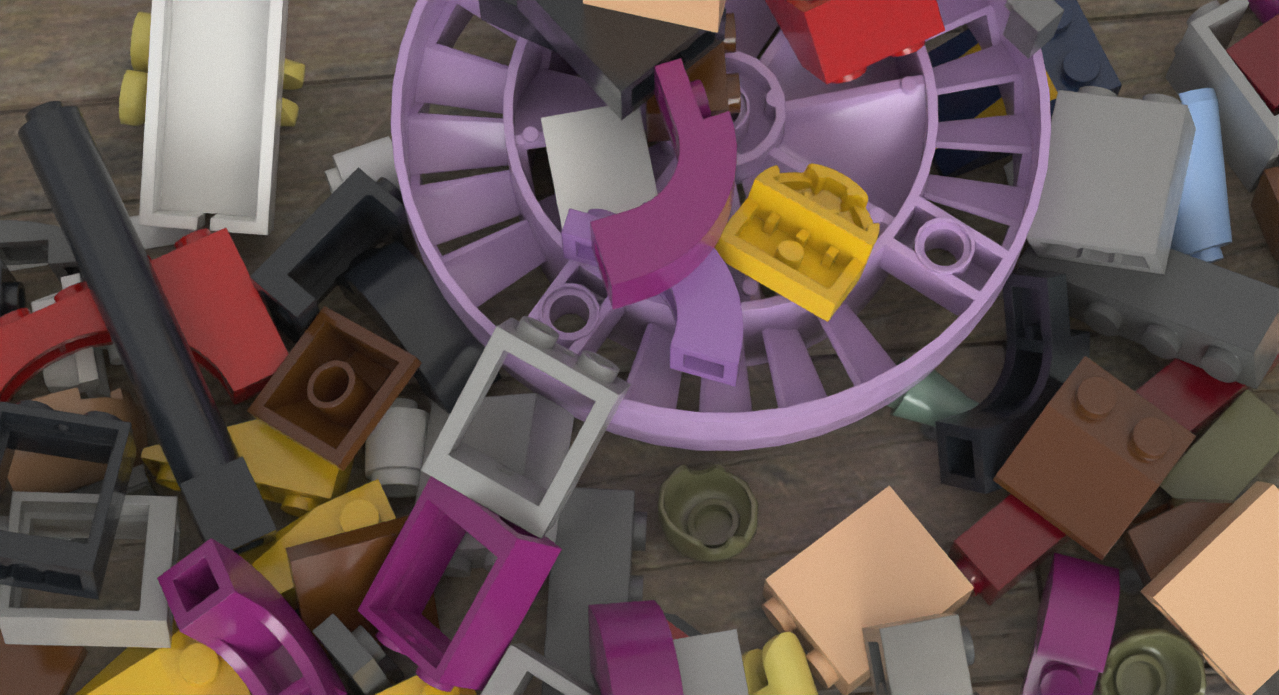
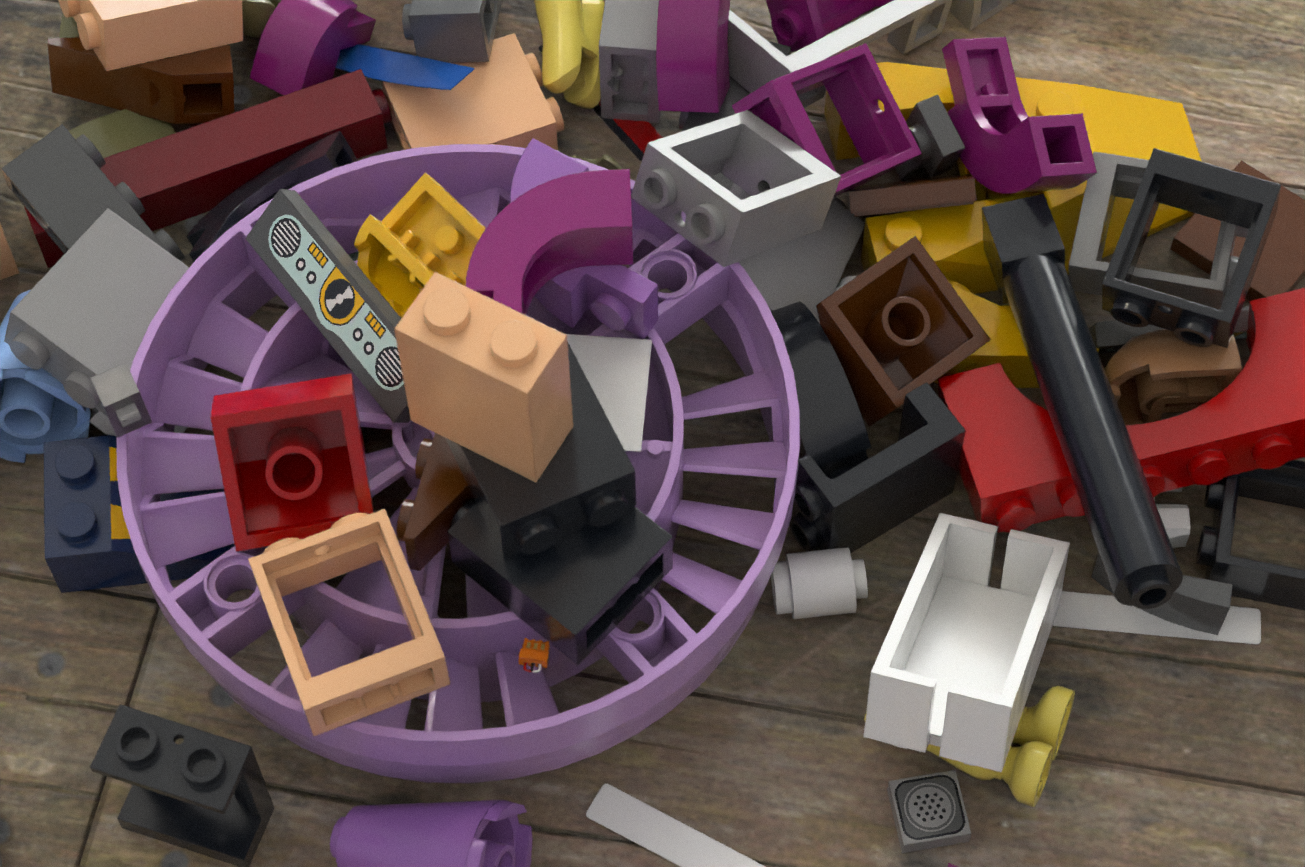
camera: 165 degrees left, 10 degrees down
reddish brown slope [993,356,1196,561] -> none
none -> tile [245,189,411,423]
none -> blue sticker [336,44,475,90]

